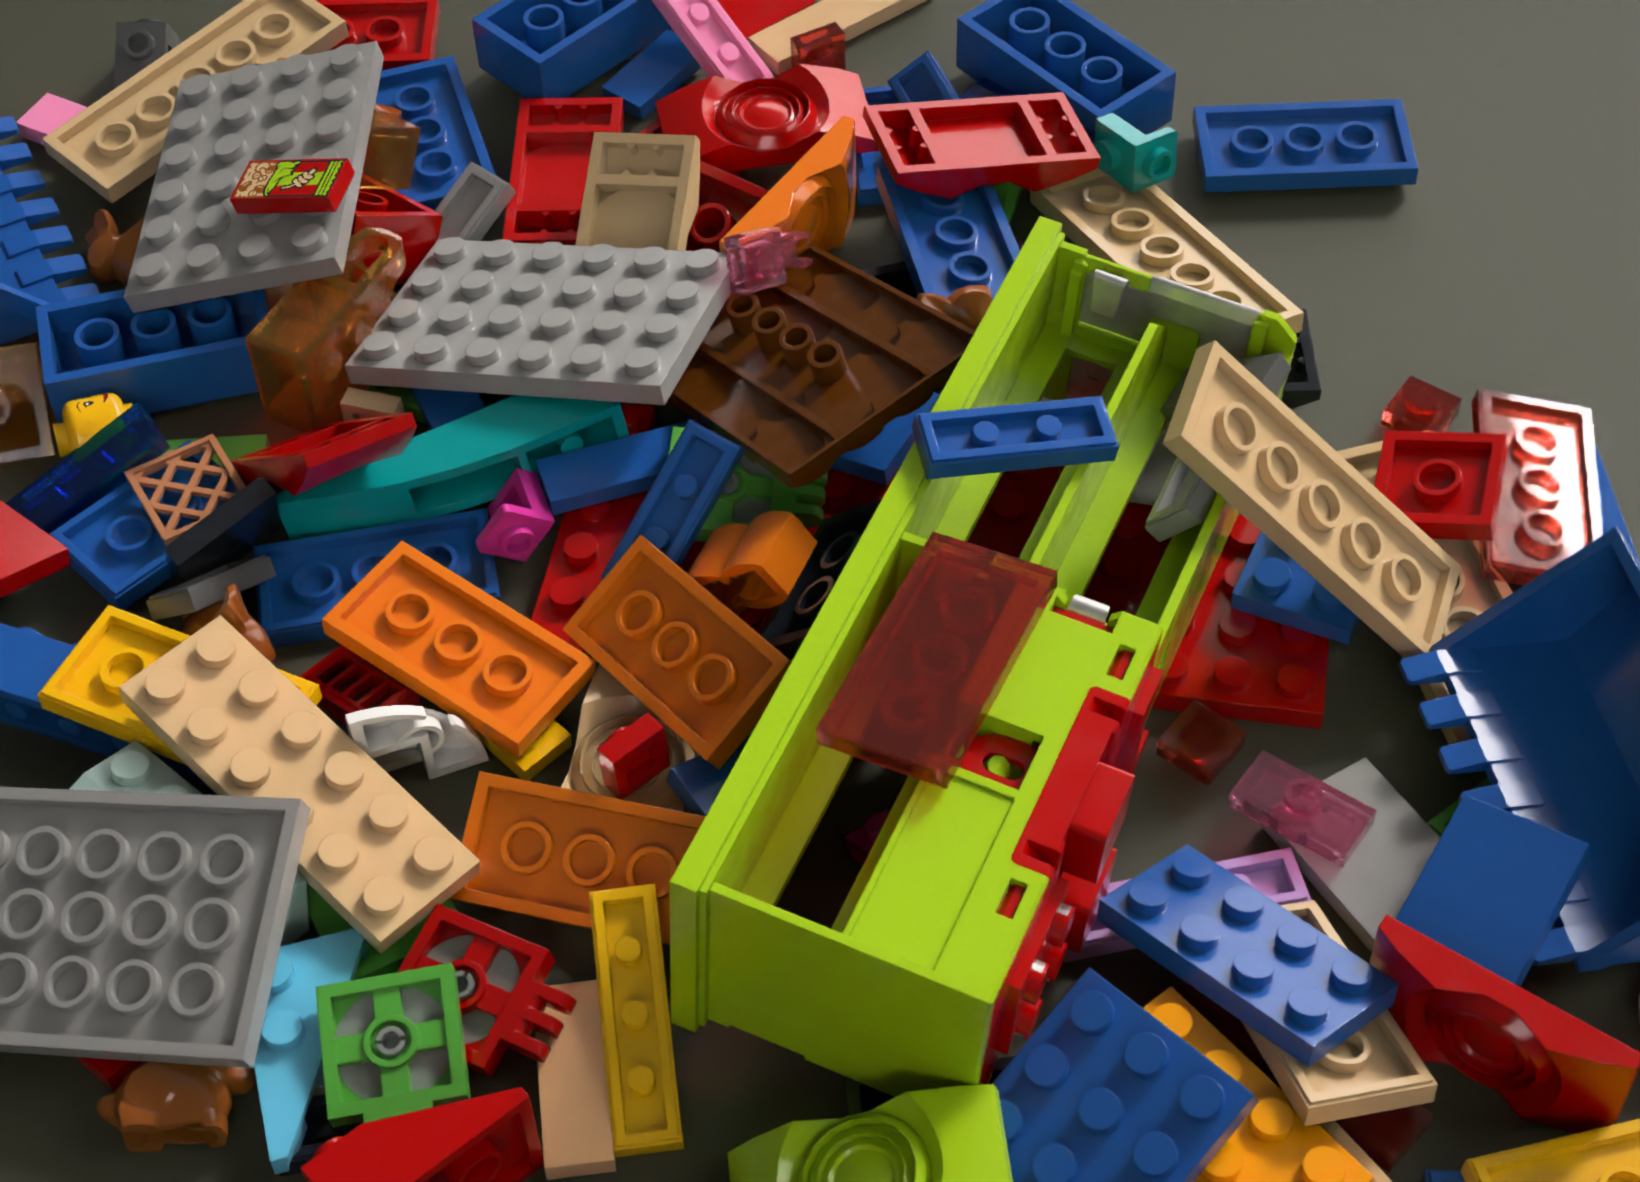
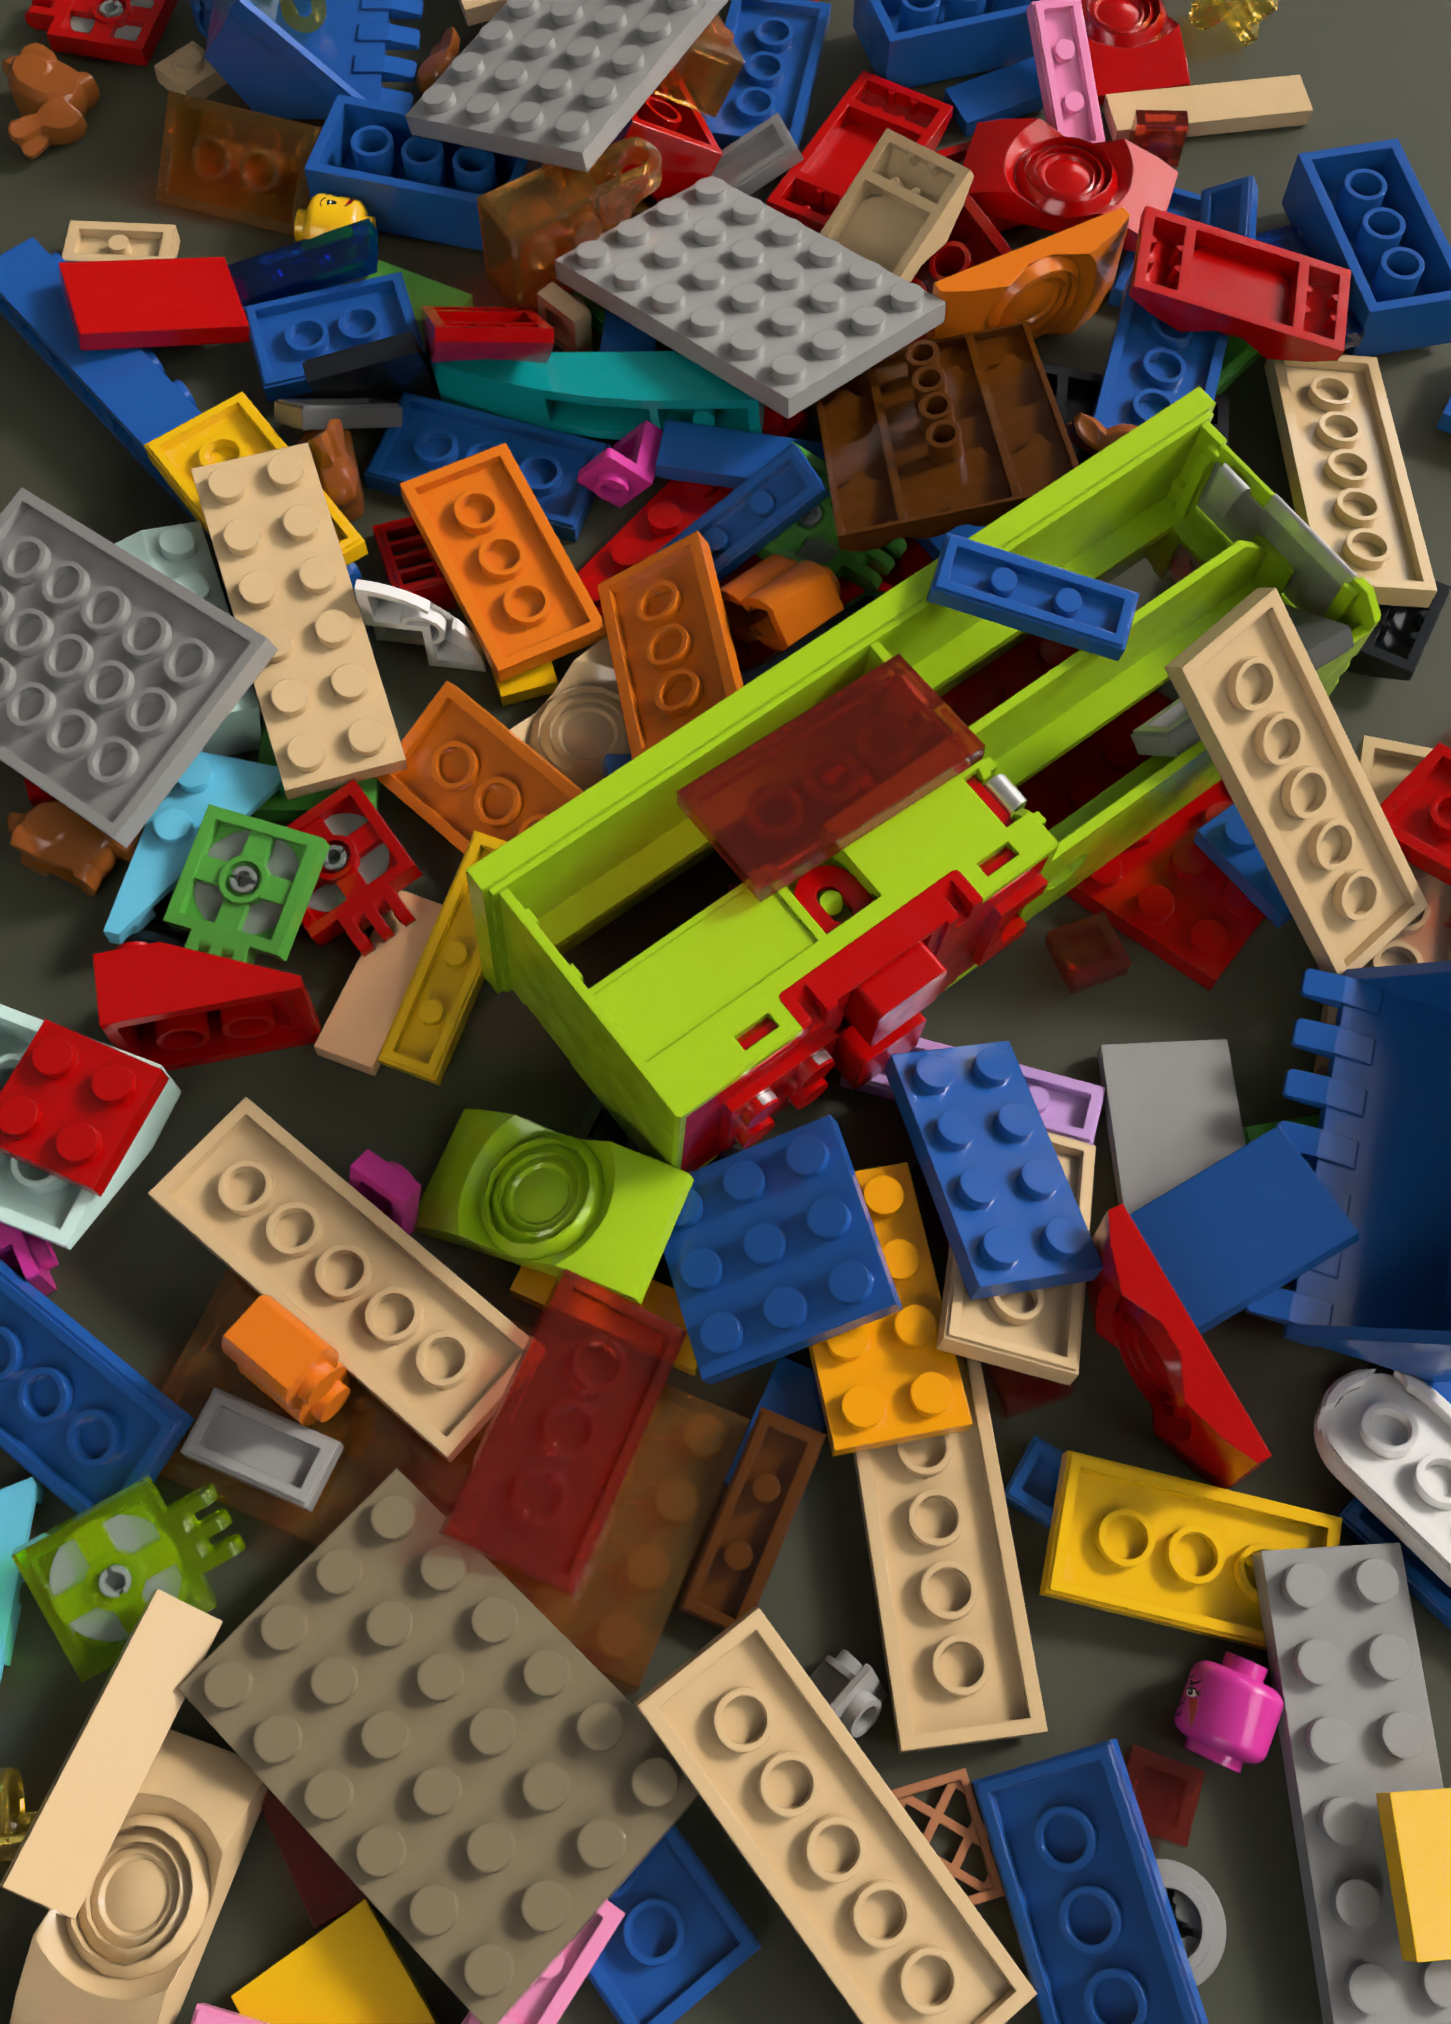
camera: 25 degrees right, 15 degrees up
nougat window [124,434,246,547] -> none
tile [229,158,355,214] -> none
red plate [597,712,670,800] -> none
clear pink plate [723,227,813,295] -> none
teal bracket [1094,112,1178,193] -> none
clear pink plate [1228,750,1377,867] -> none

